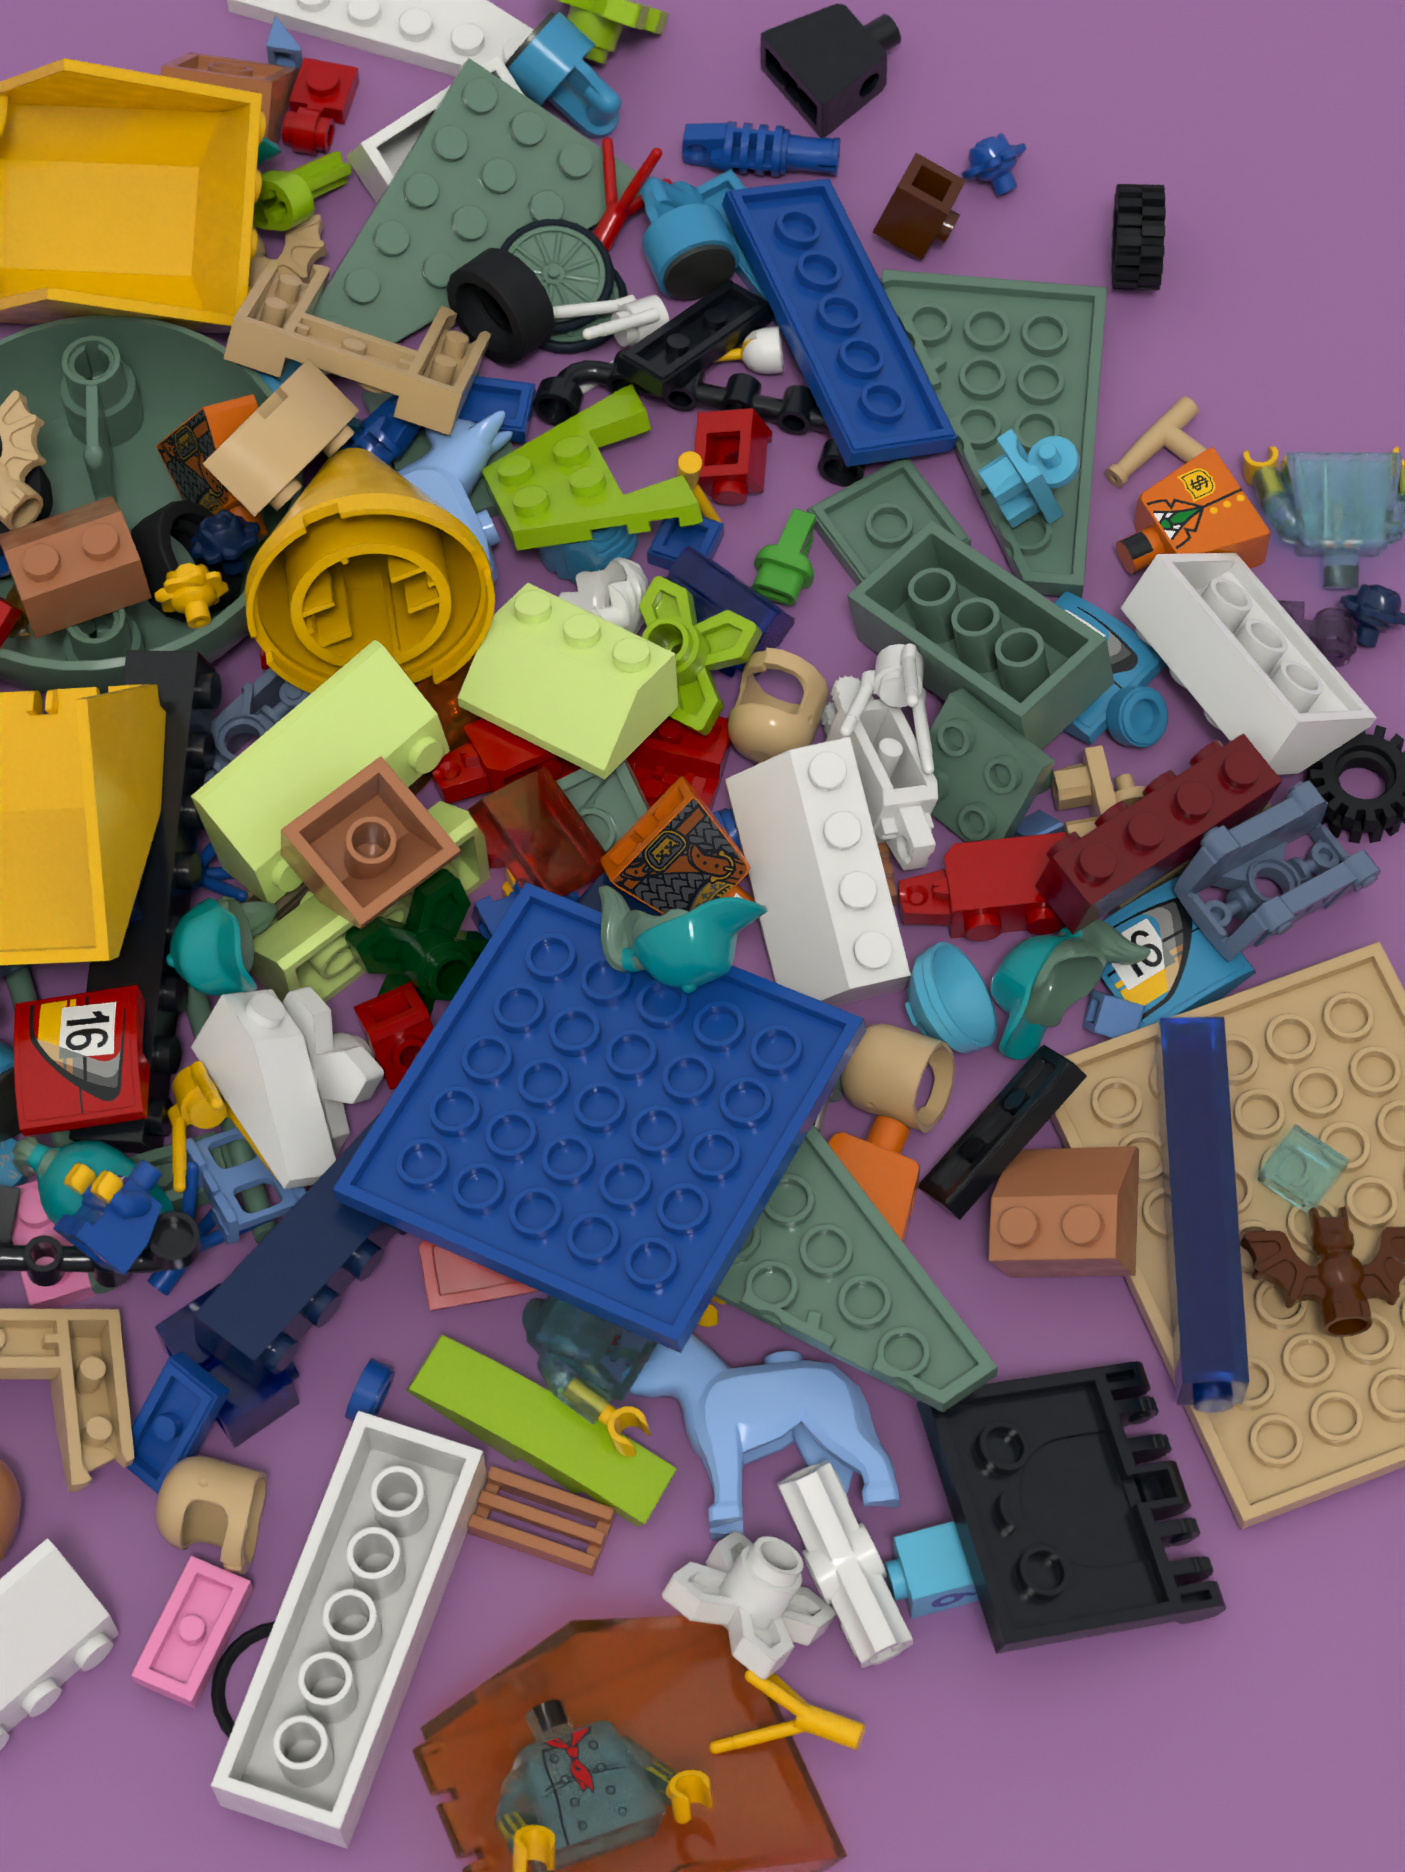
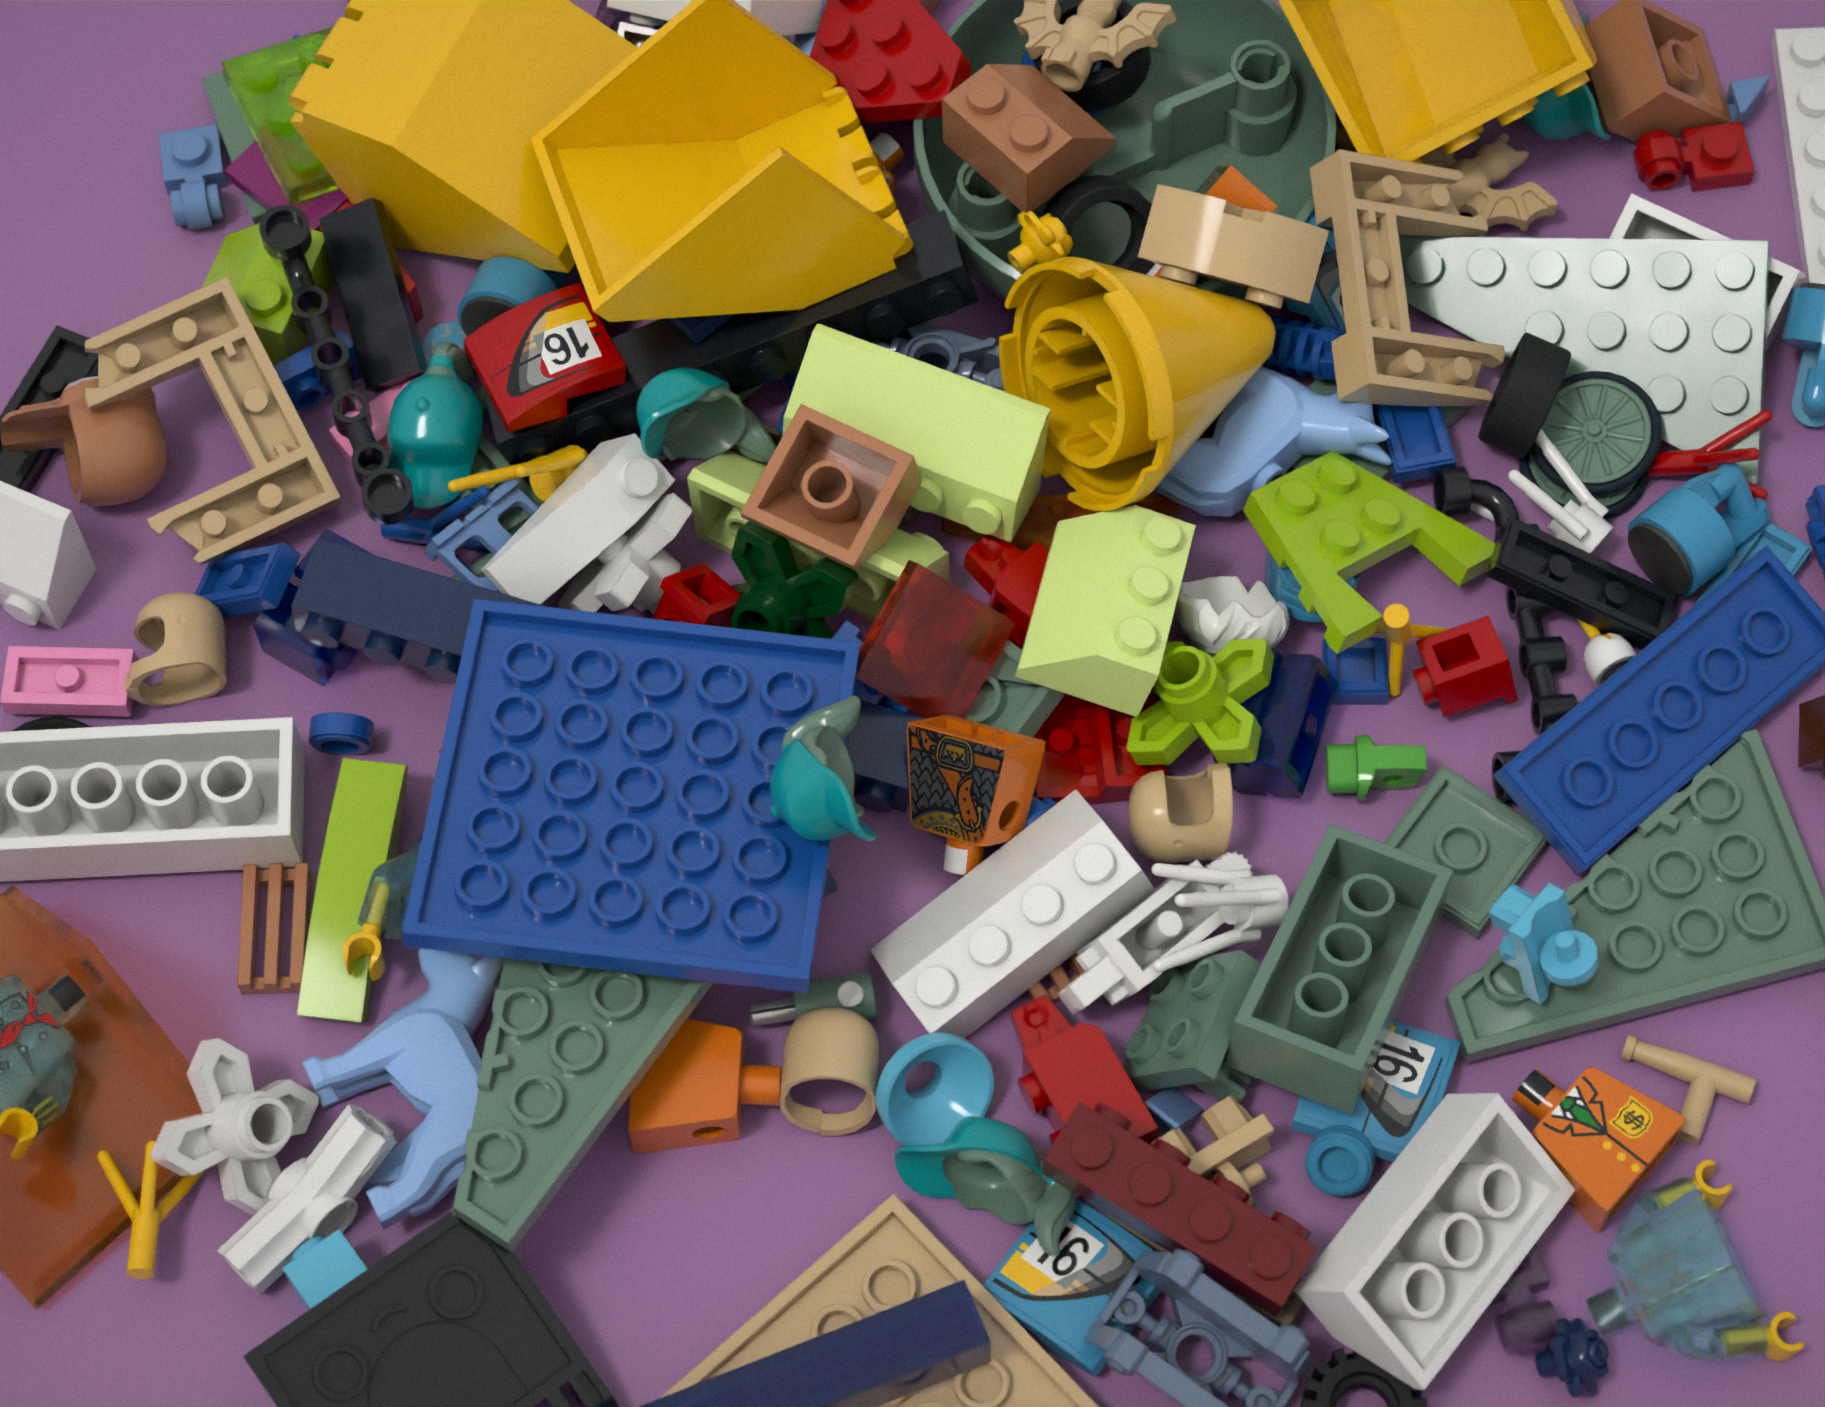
camera: 70 degrees right, 0 degrees up
blue piece [53,1159,162,1275] -> none
dark blue plant [189,510,260,575] -> none
lime piece [253,151,352,231] -> none
black tile [918,1045,1087,1220] -> none
nougat slope [989,1146,1139,1278] -> none
medium blue piece [1082,989,1145,1038] -> none

